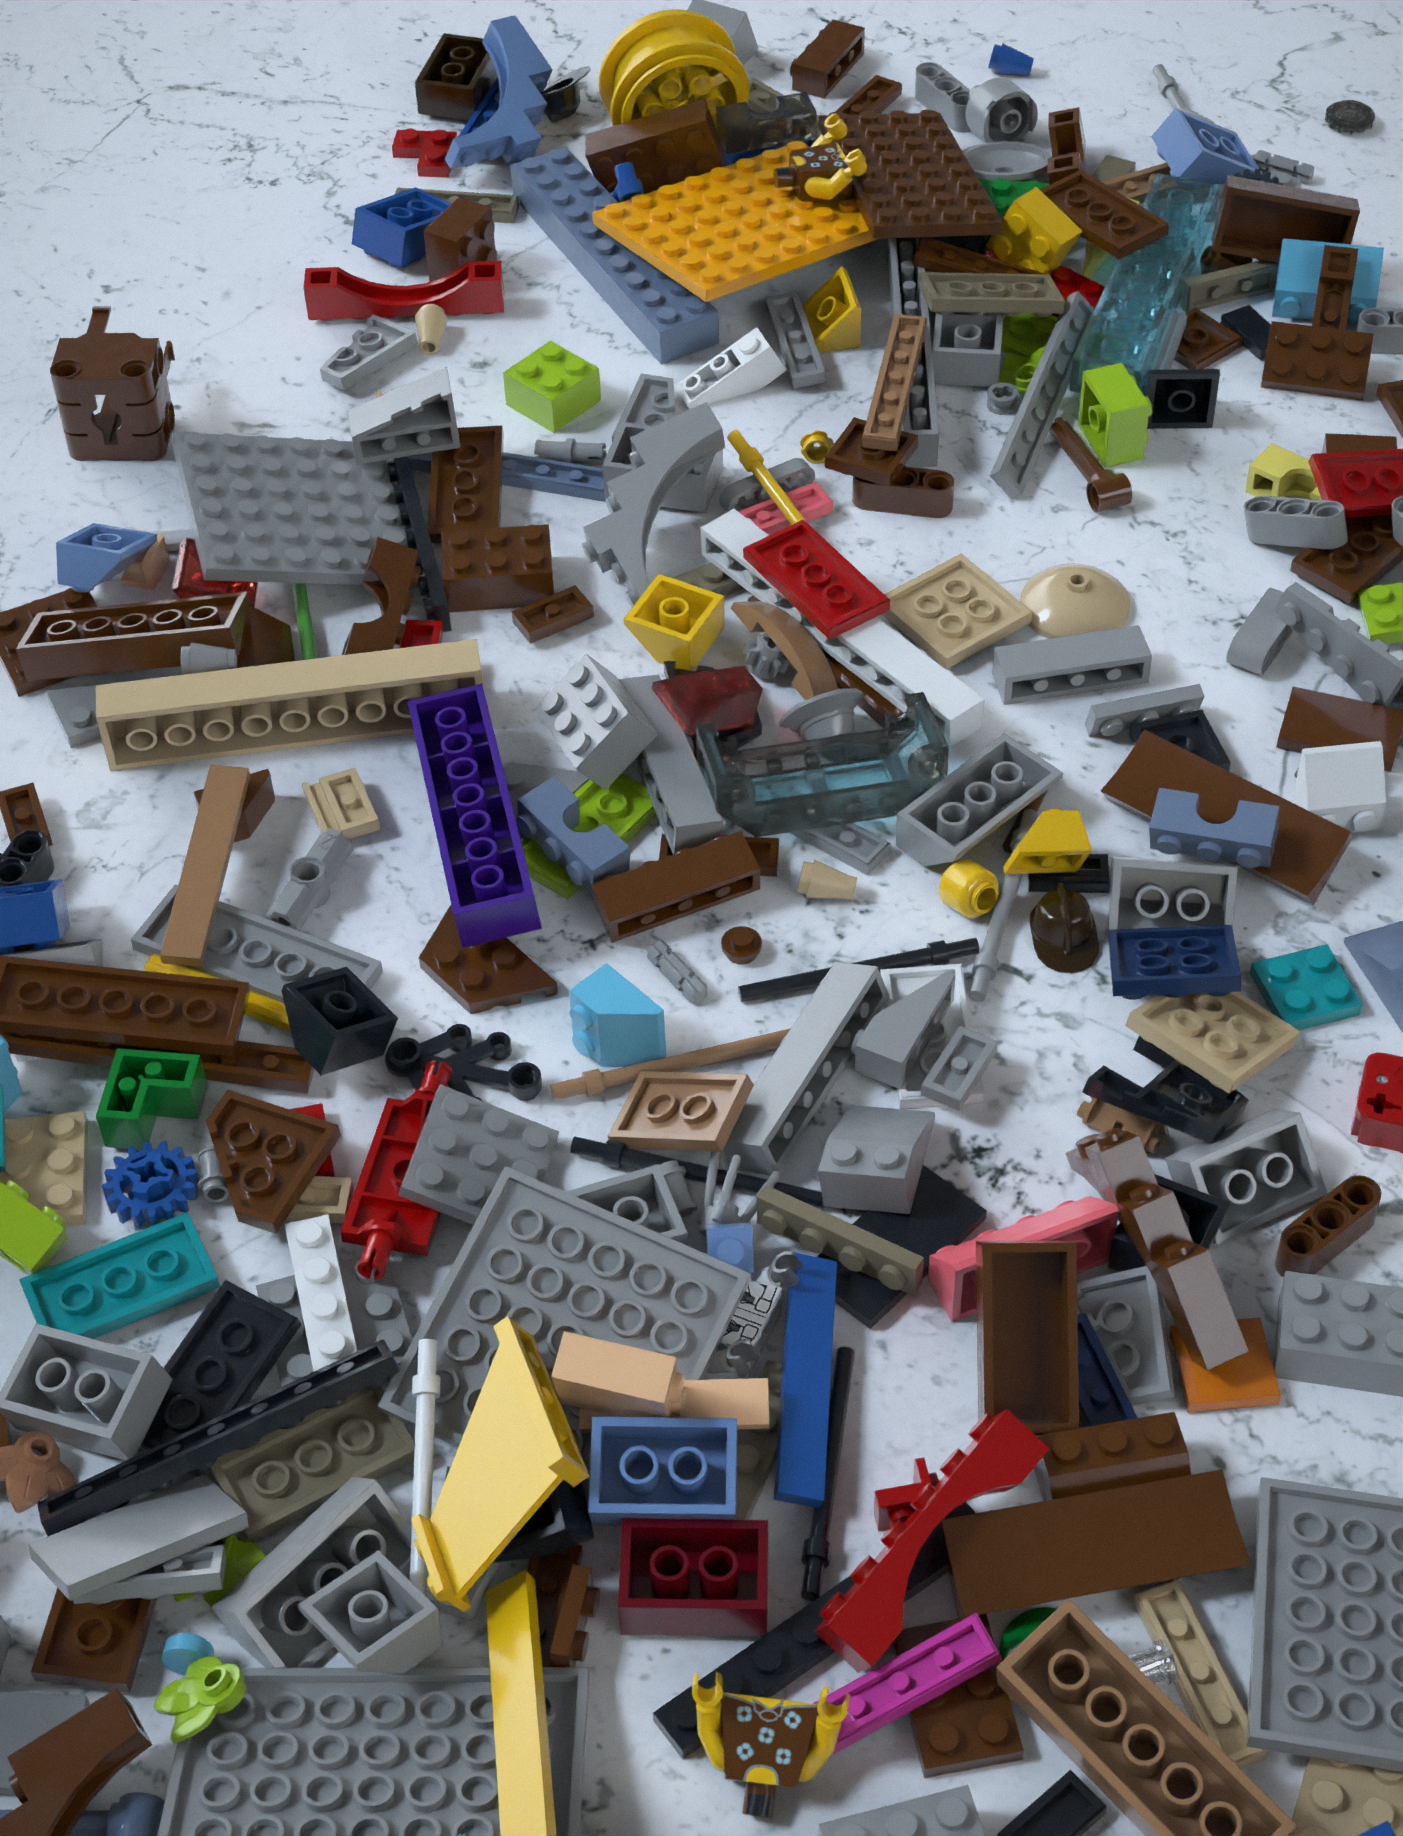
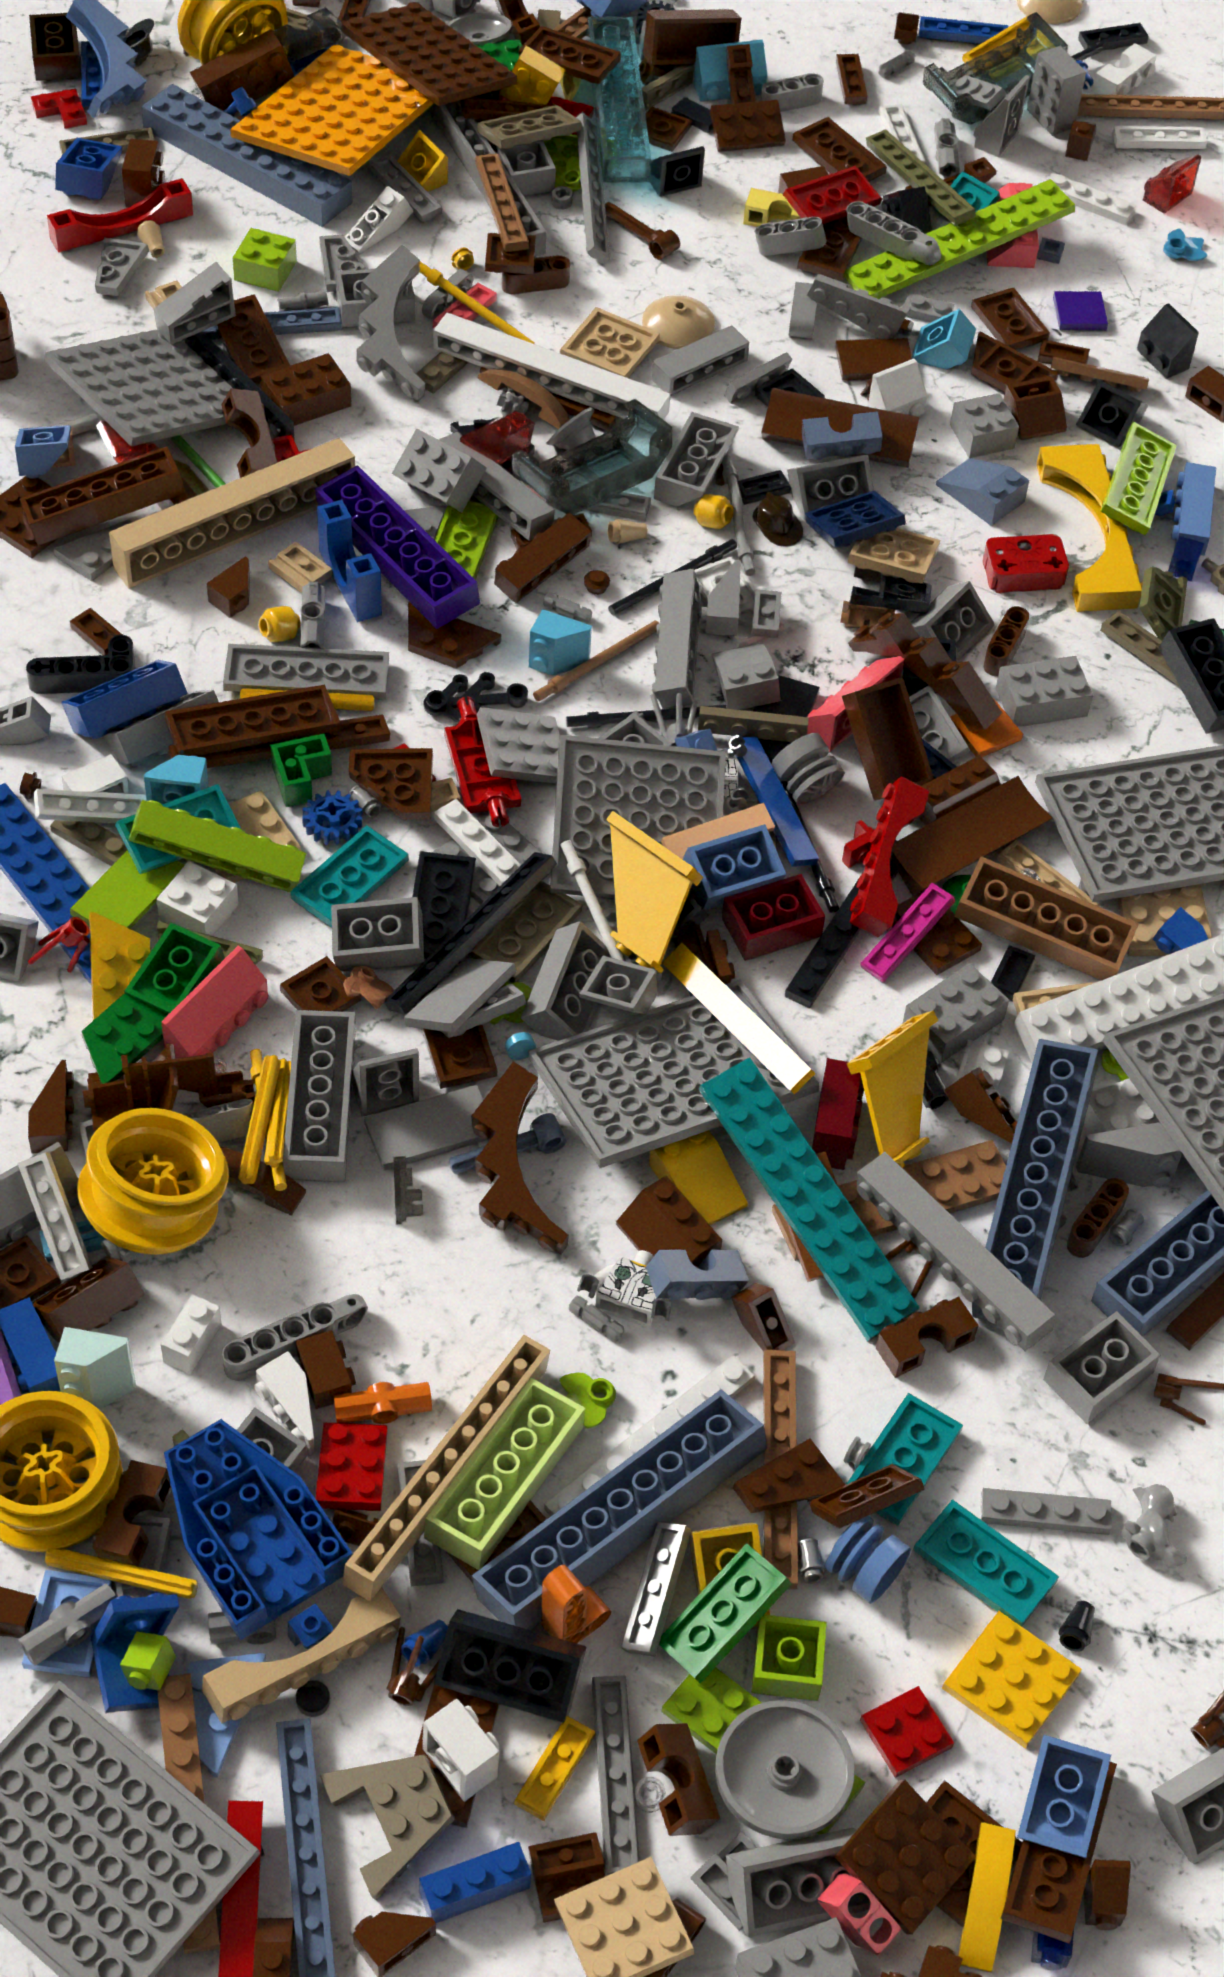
camera: 30 degrees left, 5 degrees up
lime plate [154,1656,246,1743] -> none
medium nougat tile [160,765,250,967] -> none
light grey cone [180,642,237,675] -> none
black slope [281,966,398,1076] -> none
reddish brown plate [512,585,594,644] -> none
sand blue arch [516,776,630,896] -> none
light nougat brick [551,1331,687,1417] -> none
medium nougat plate [607,1071,754,1152] -> none
yellow slope [624,574,724,671] -> none
torso [692,1672,851,1818] -> none
red tile [743,520,891,640] -> none
torso [773,114,867,202] -> none
yellow slope [1003,808,1092,874] -> none
lime brick [1078,363,1152,468] -> none
light grey axle [1150,311,1187,370] -> none
teal plate [1250,944,1363,1030] -> none
none -> yellow head [259,606,301,643]
none -> blue arch [317,500,382,622]
none -> light grey wheel [771,733,845,805]

